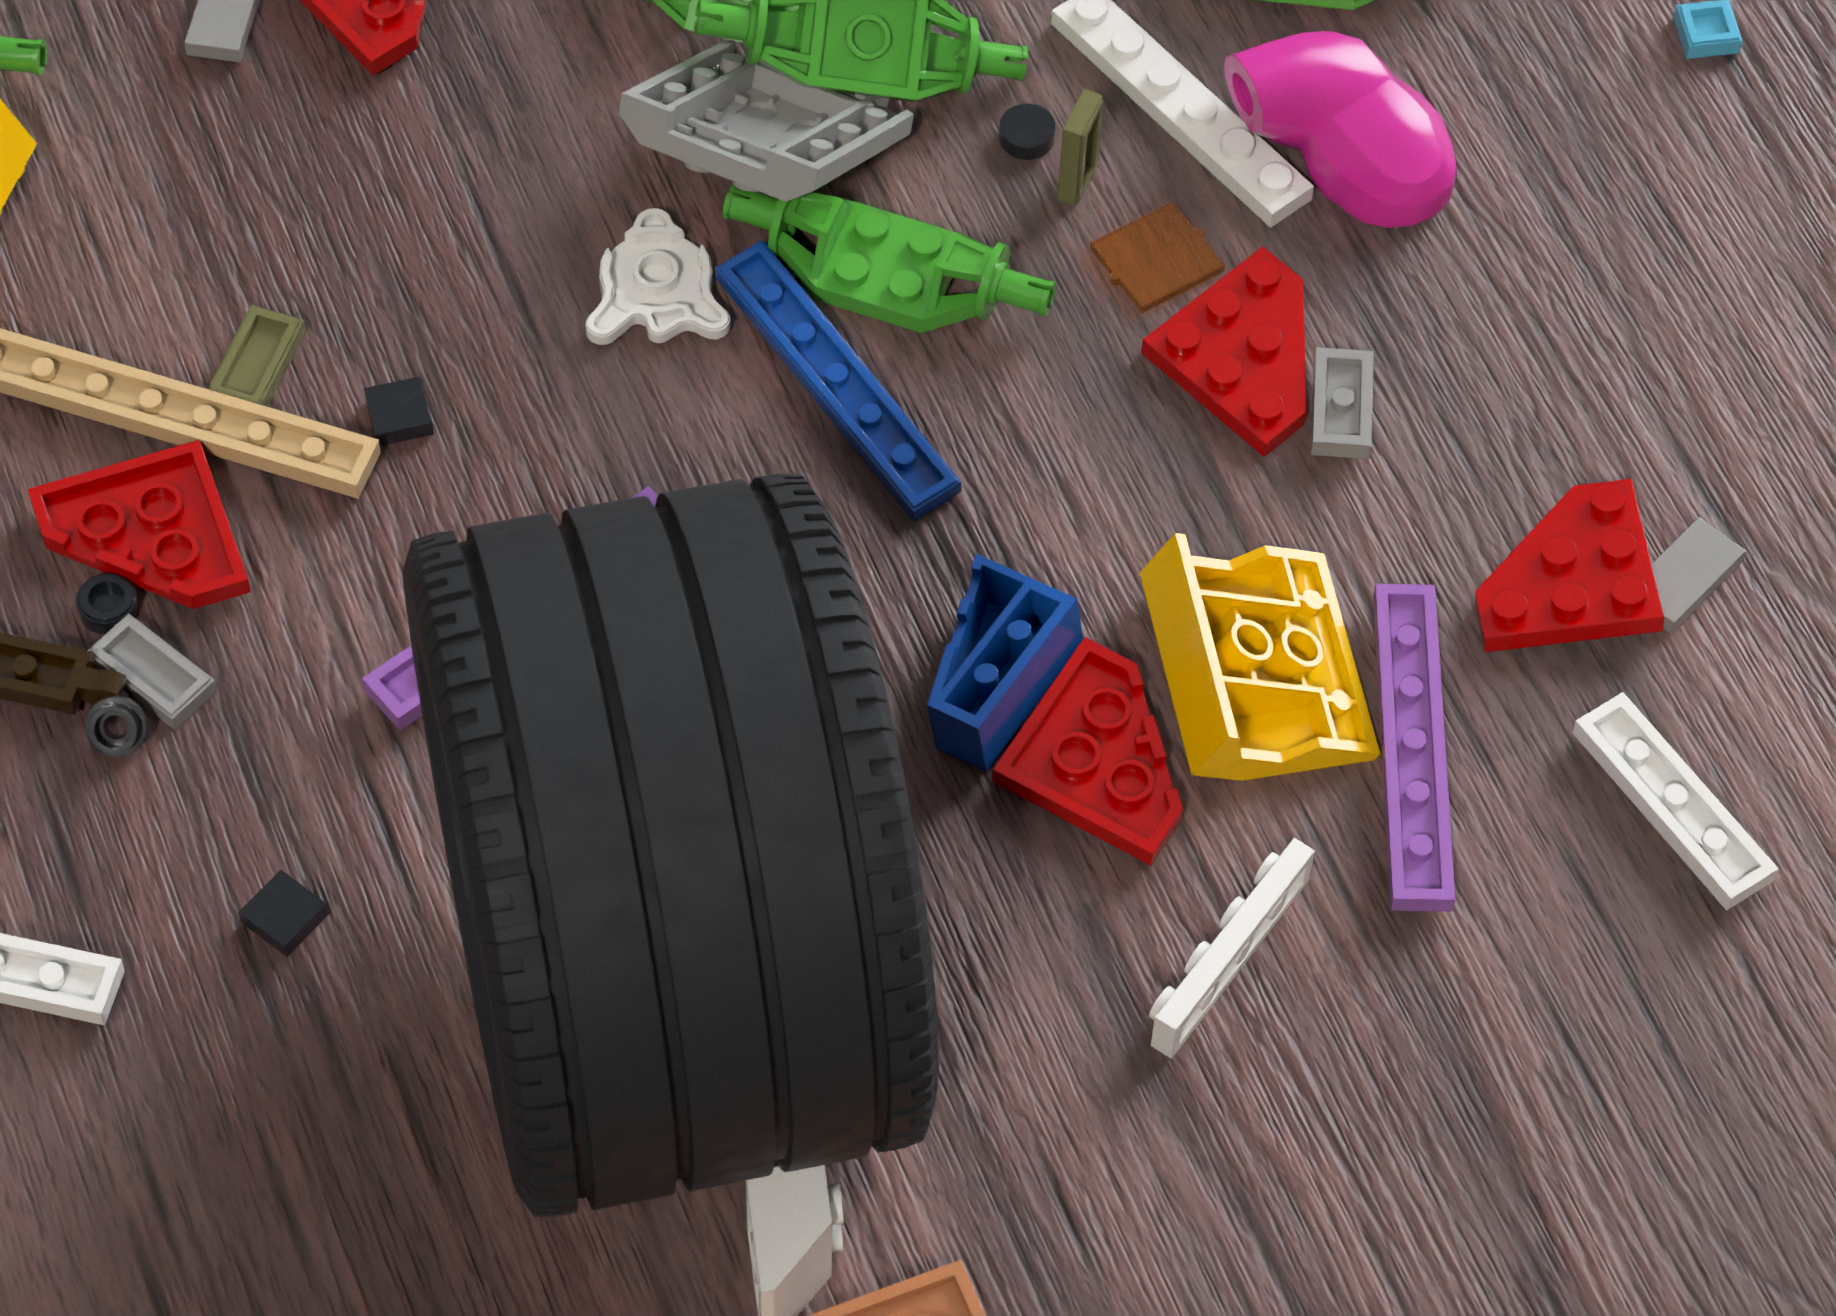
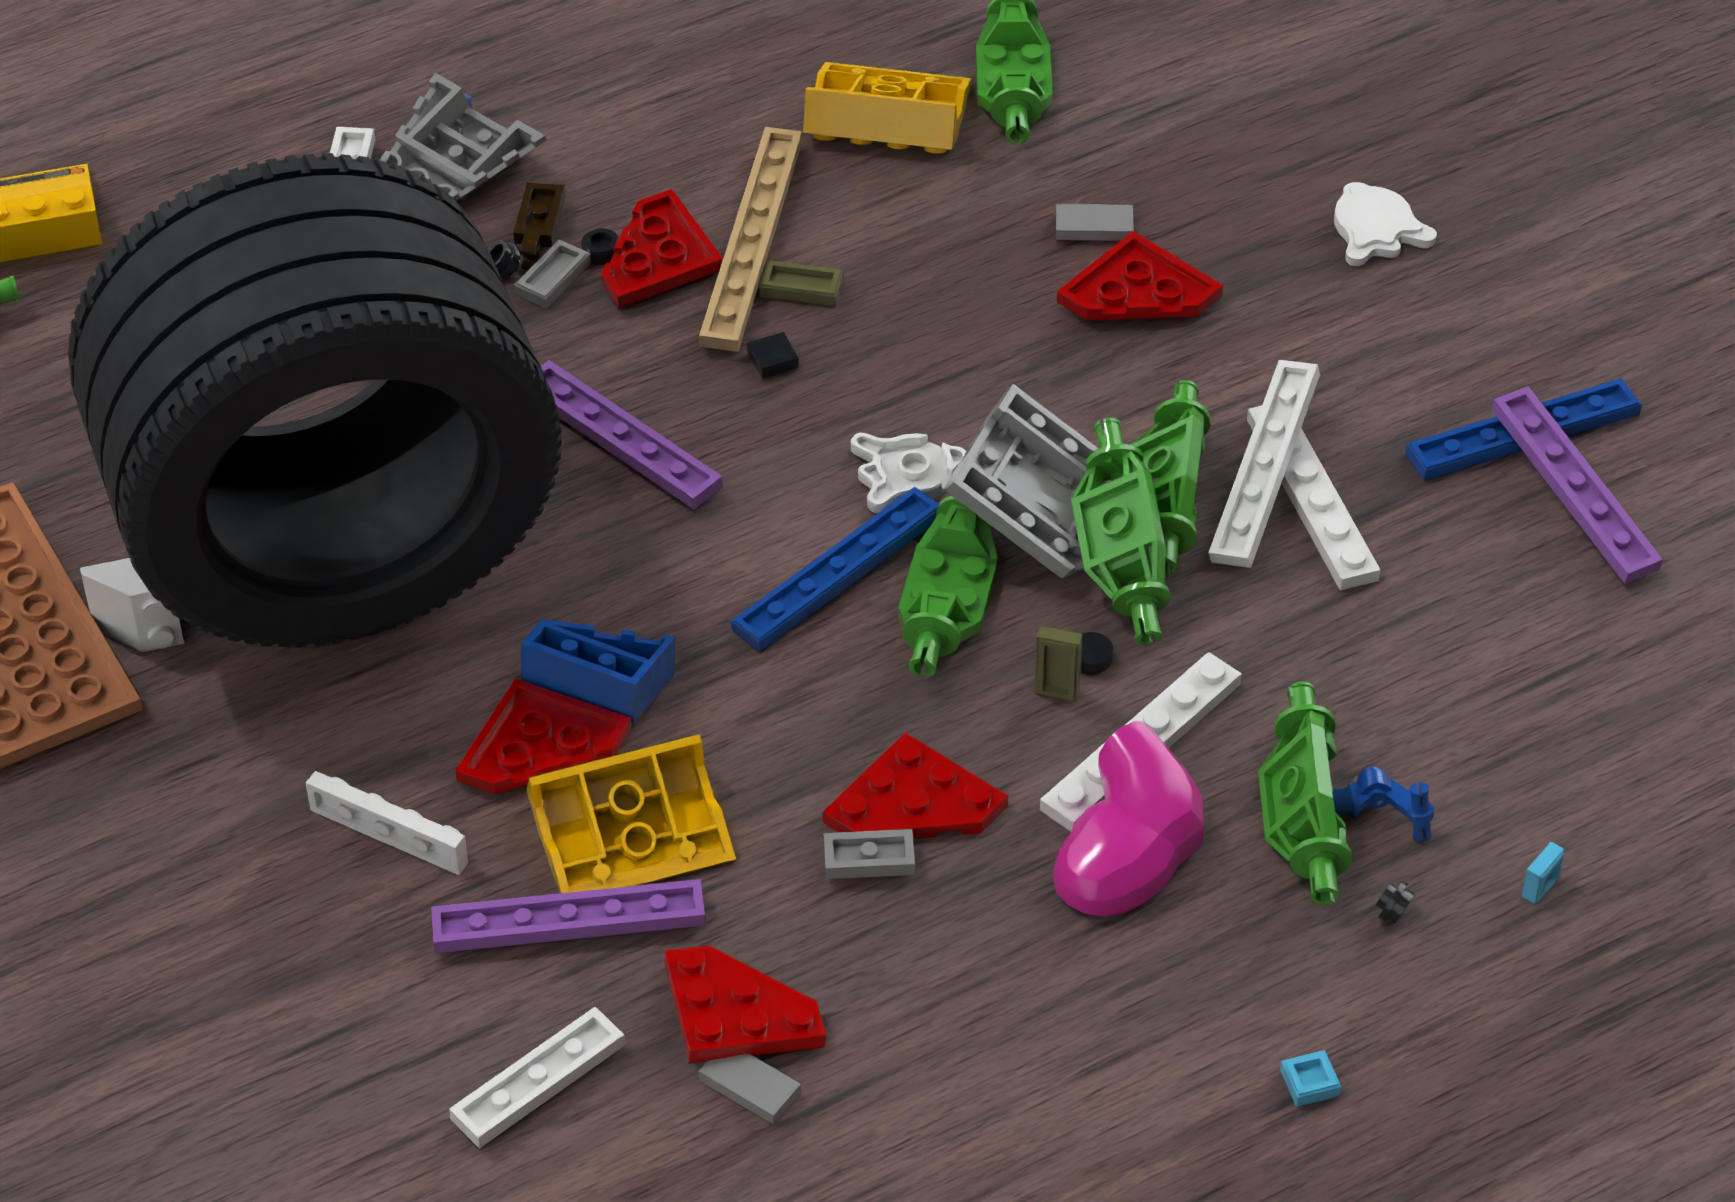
camera: 85 degrees right, 10 degrees down
clear orange piece [1090,202,1225,313] -> none

